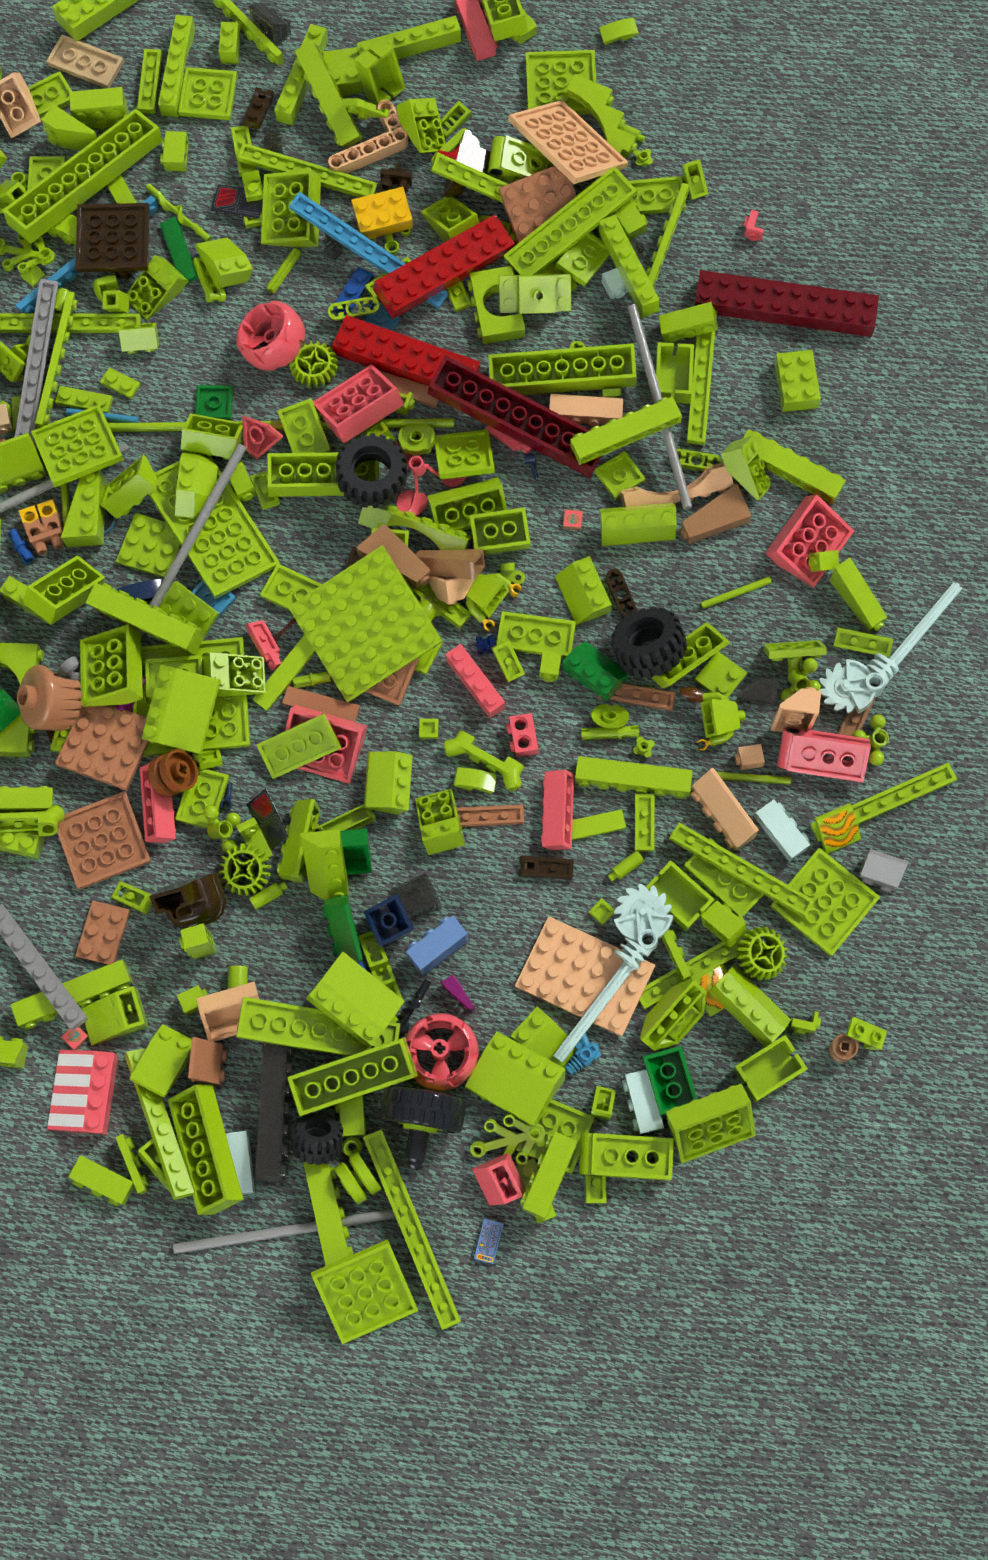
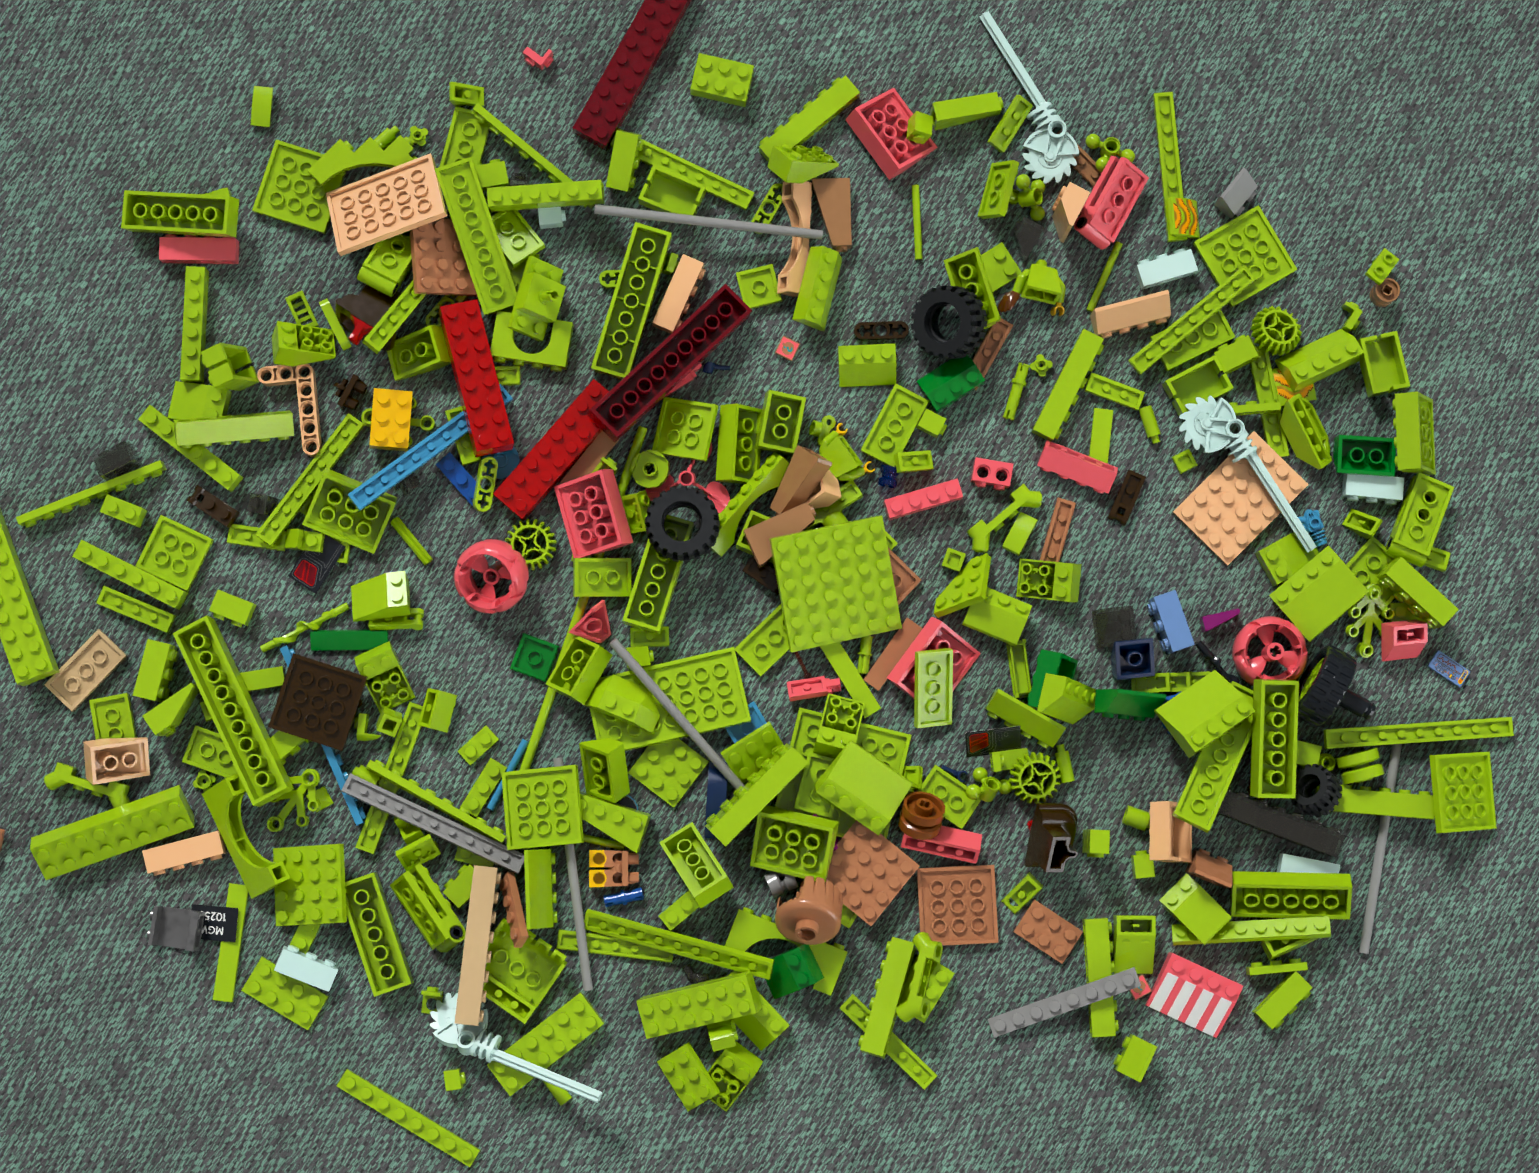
camera: 80 degrees left, 10 degrees up
lime wing [342,98,389,120] -> none
lime brick [570,396,682,465] -> none
lime dish [591,704,629,728] -> none
light nougat brick [734,744,765,770] -> none
none -> lime plate [933,553,991,618]

